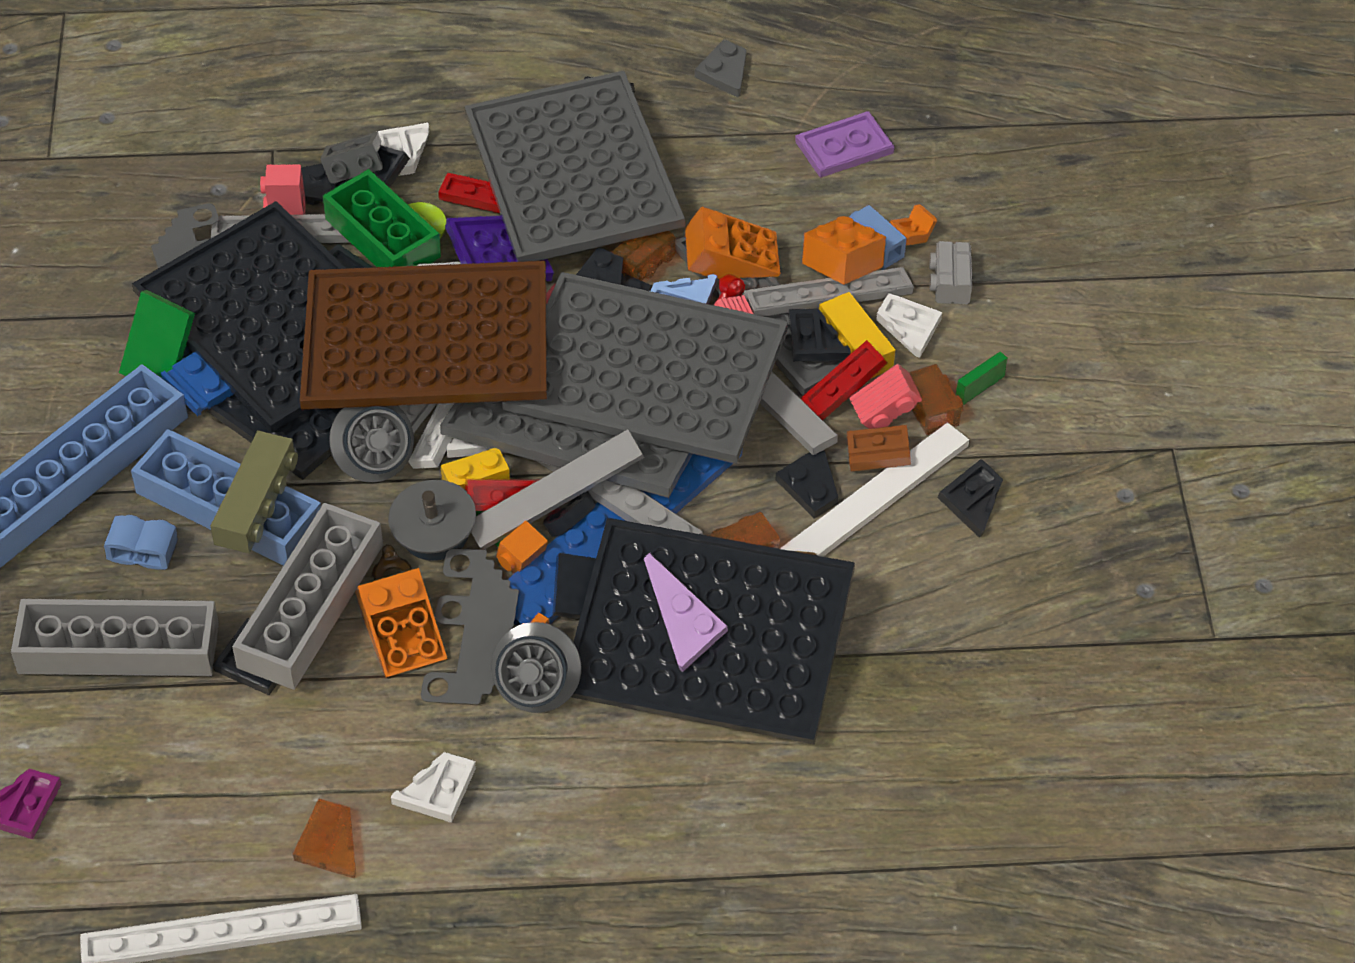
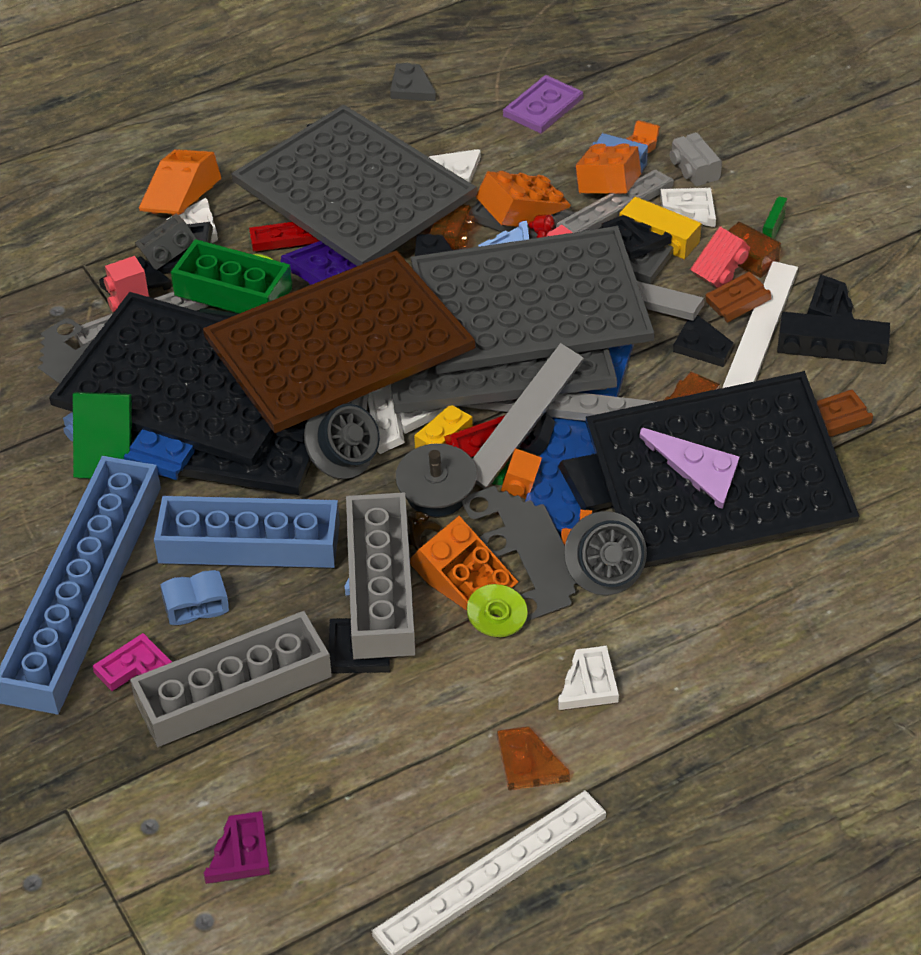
camera: 25 degrees left, 5 degrees down
olive brick [210,431,298,554] -> none
red plate [800,340,888,420] -> none
none -> dark pink plate [93,633,172,691]
none -> orange slope [139,149,222,215]
none -> white wing [428,149,481,183]
none -> lime dish [467,584,527,637]
none -> black brick [777,311,890,364]
none -> dark orange plate [816,389,873,437]

